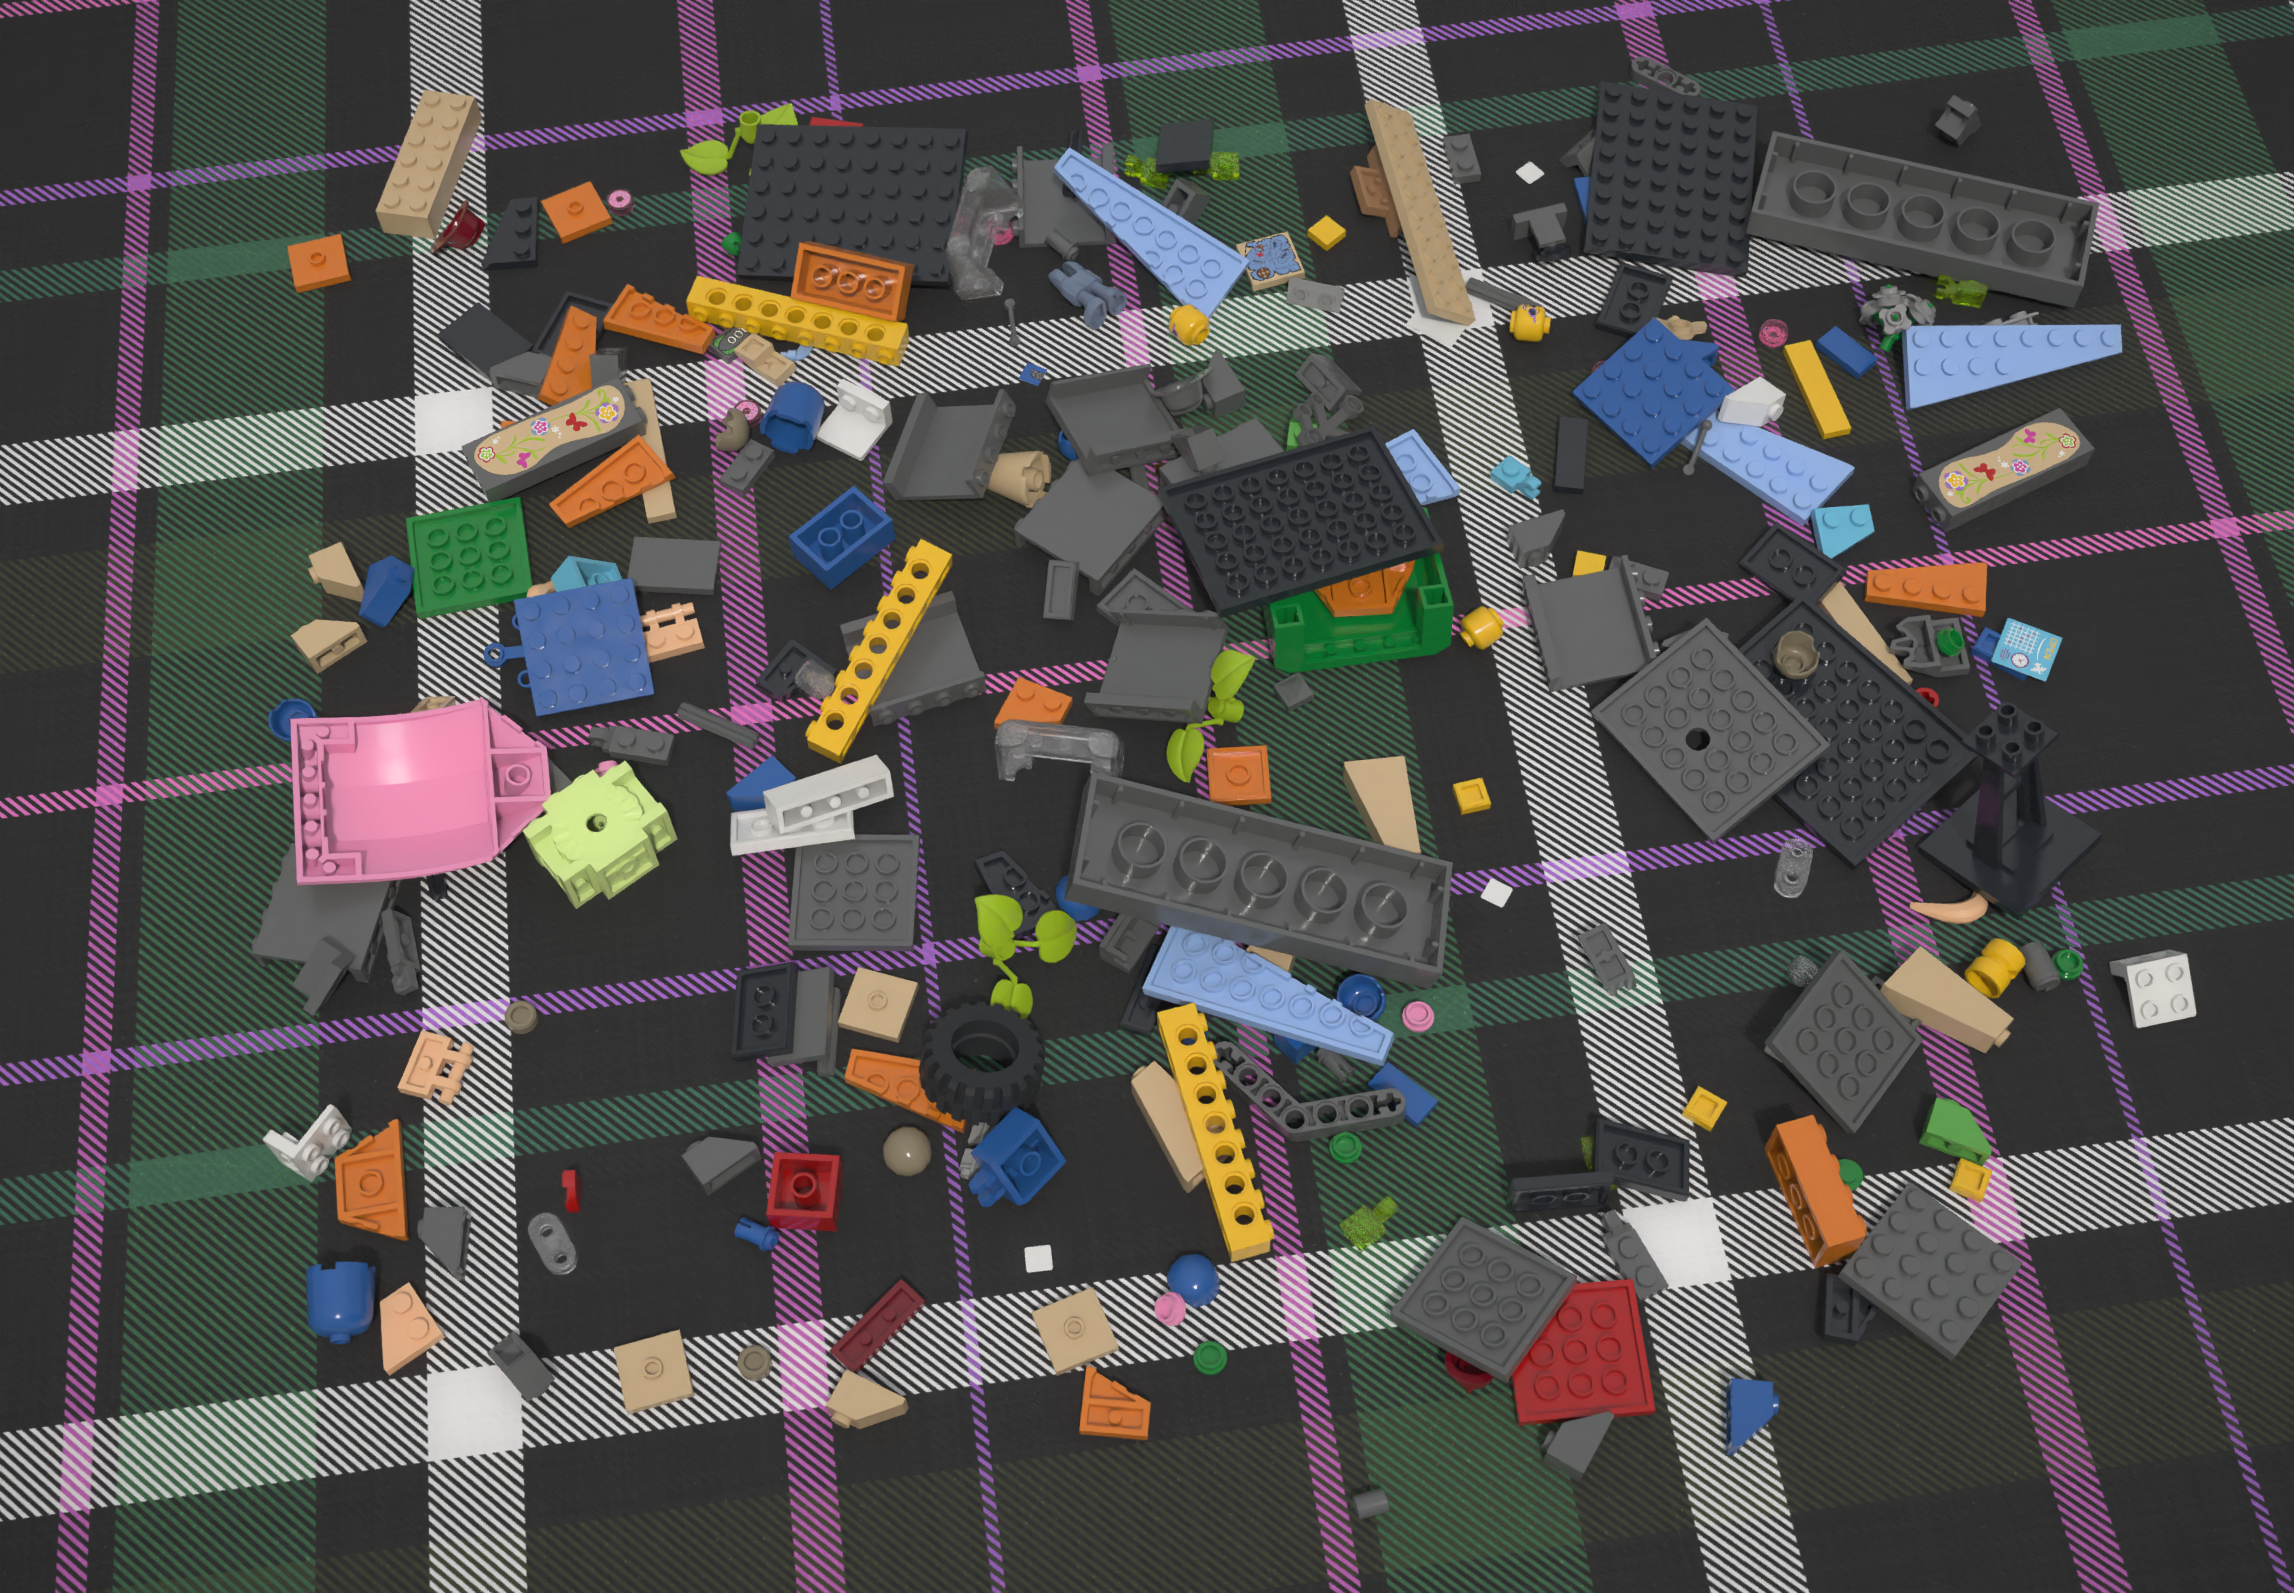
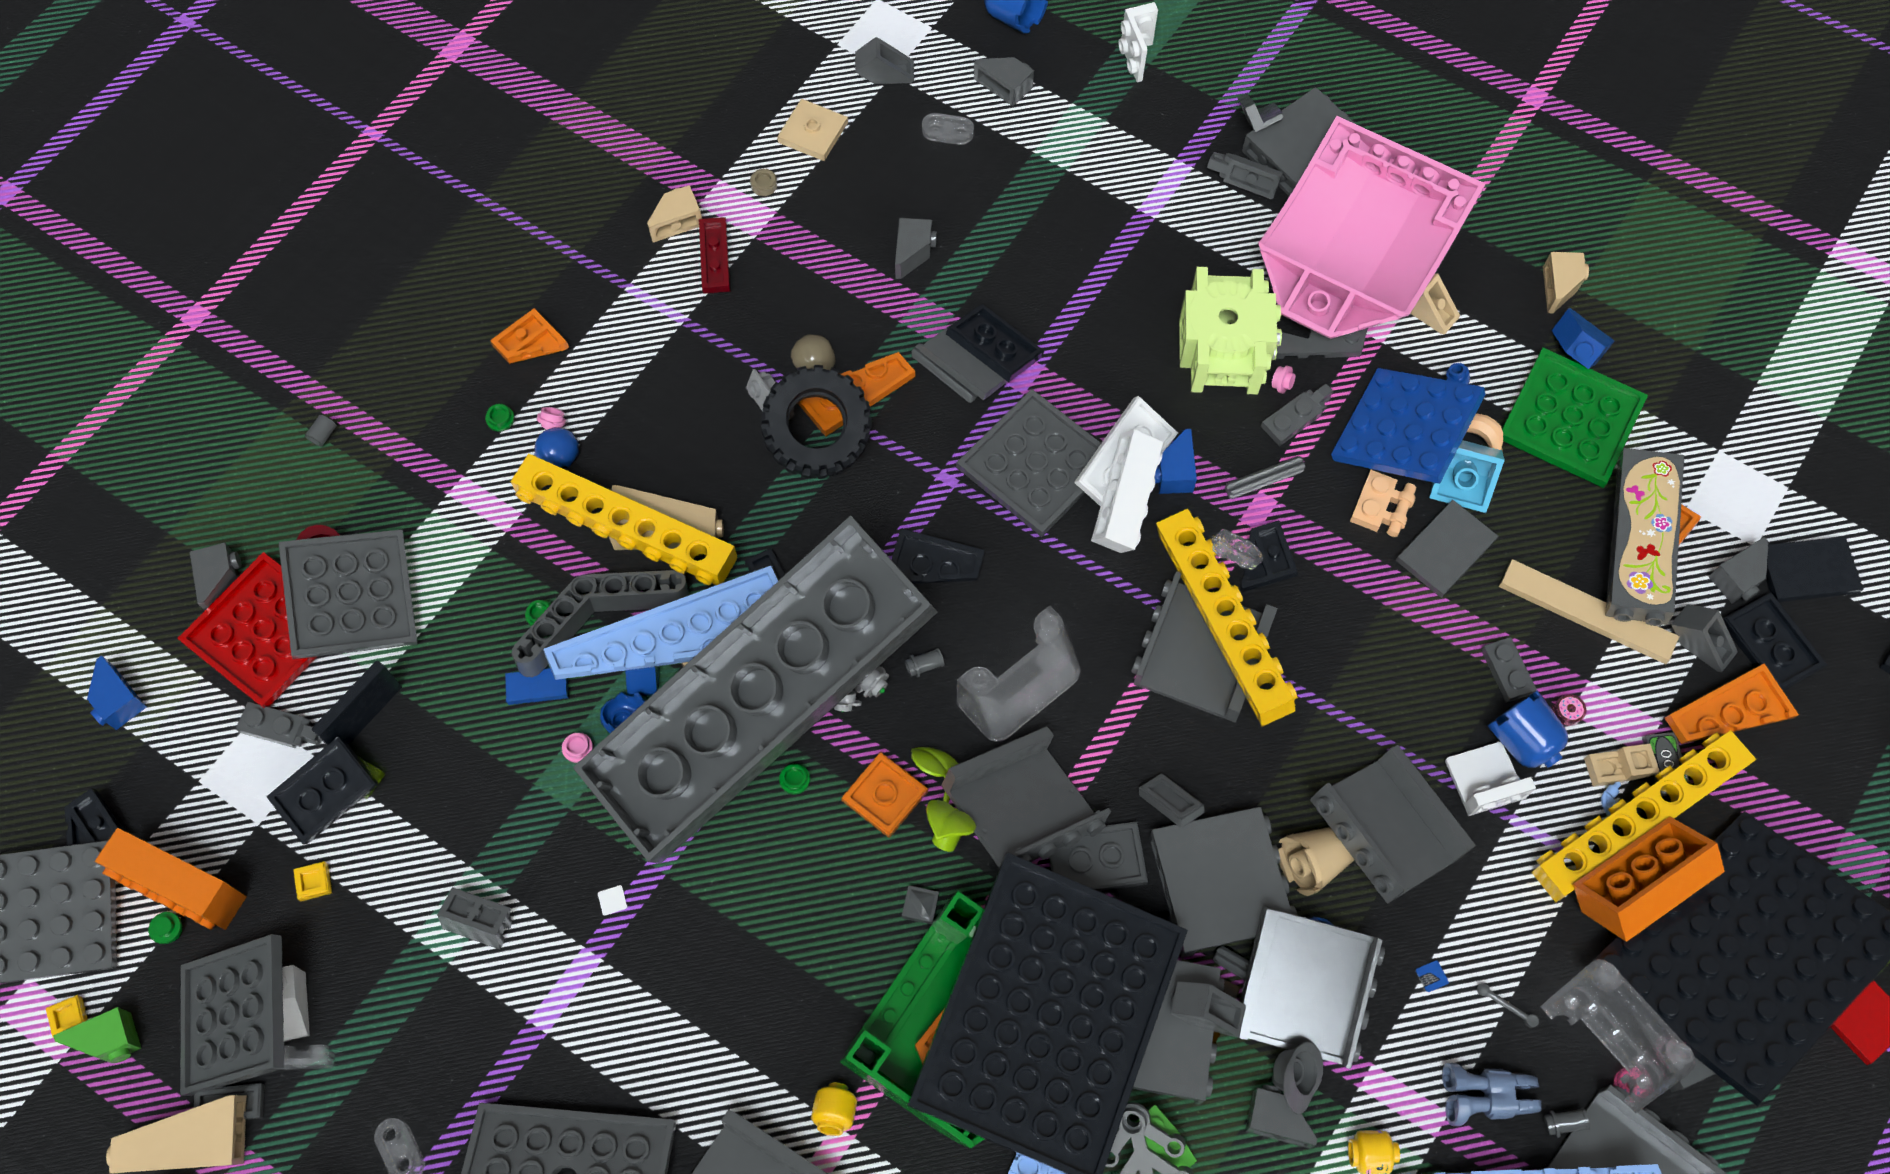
camera: 130 degrees right, 5 degrees up
blue hair [269,698,318,743] -> none
tan slope [308,542,364,602] -> none
orange wing [335,1119,409,1241] -> none
light nougat wing [380,1282,445,1376] -> none
light nougat plate [398,1031,474,1105] -> none
dark tan tile [504,1001,538,1034] -> none
orange wing [537,305,597,406] -> none
orange wing [549,435,675,528] -> none
red tile [562,1170,582,1213] -> none
dark tan hair [716,408,750,452] -> none
green hinge [721,232,742,256] -> none
blue pin [735,1217,779,1251] -> none
red brick [766,1152,844,1231] -> none
blue brick [789,486,896,590] -> none
tan plate [838,967,919,1043] -> none
blue hinge [968,1107,1067,1207] -> none
lime plant [975,894,1077,1019] -> none
orange wing [994,677,1073,729] -> none
white sticker [1025,1245,1053,1273] -> none
tan plate [1031,1287,1119,1376] -> none
clear neon green plate [1340,1196,1398,1253] -> none
tan slope [1343,756,1421,854] -> none
yellow tile [1452,778,1491,815] -> none

